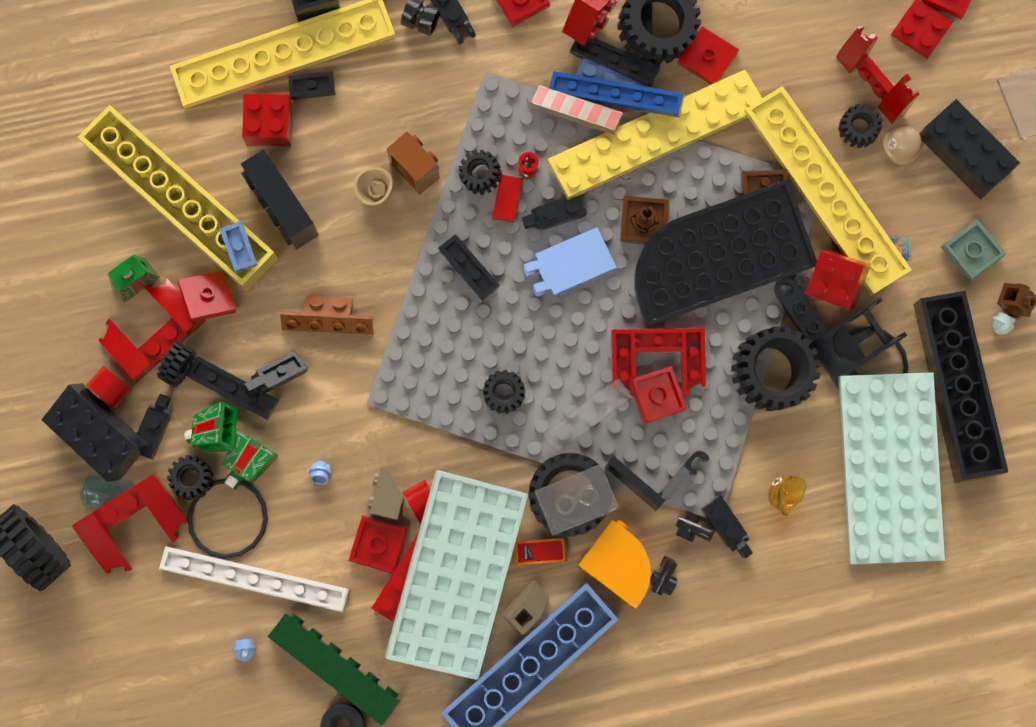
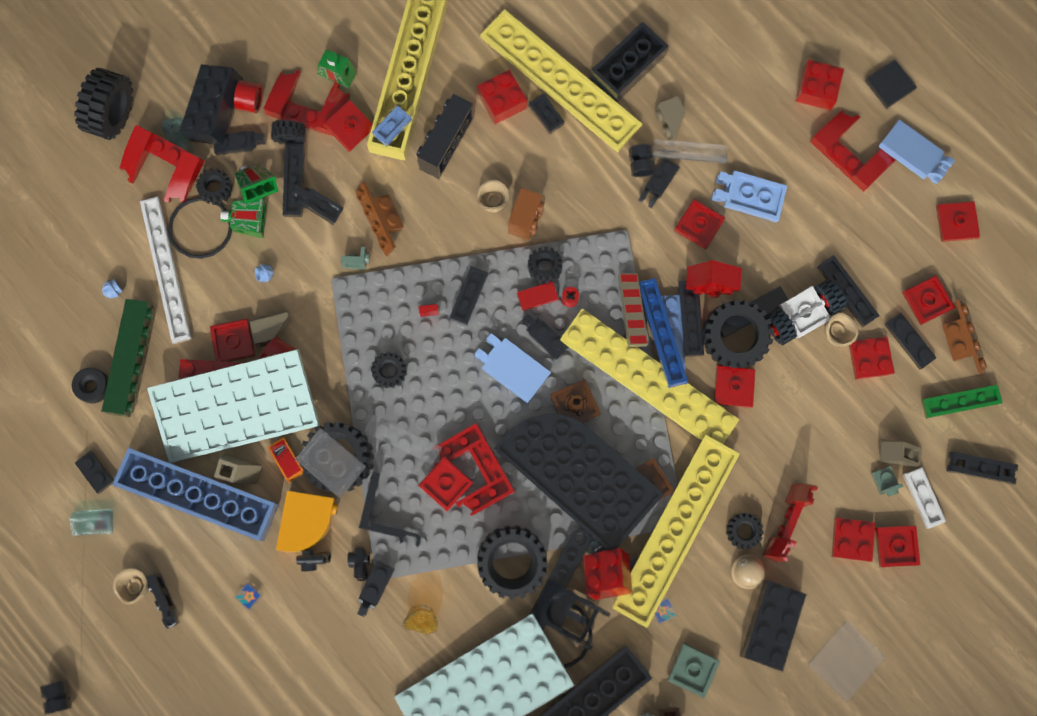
camera: 60 degrees right, 0 degrees up
none -> tile [234,582,263,611]
none -> sand green bracket [341,246,370,269]
none -> red tile [418,304,439,317]

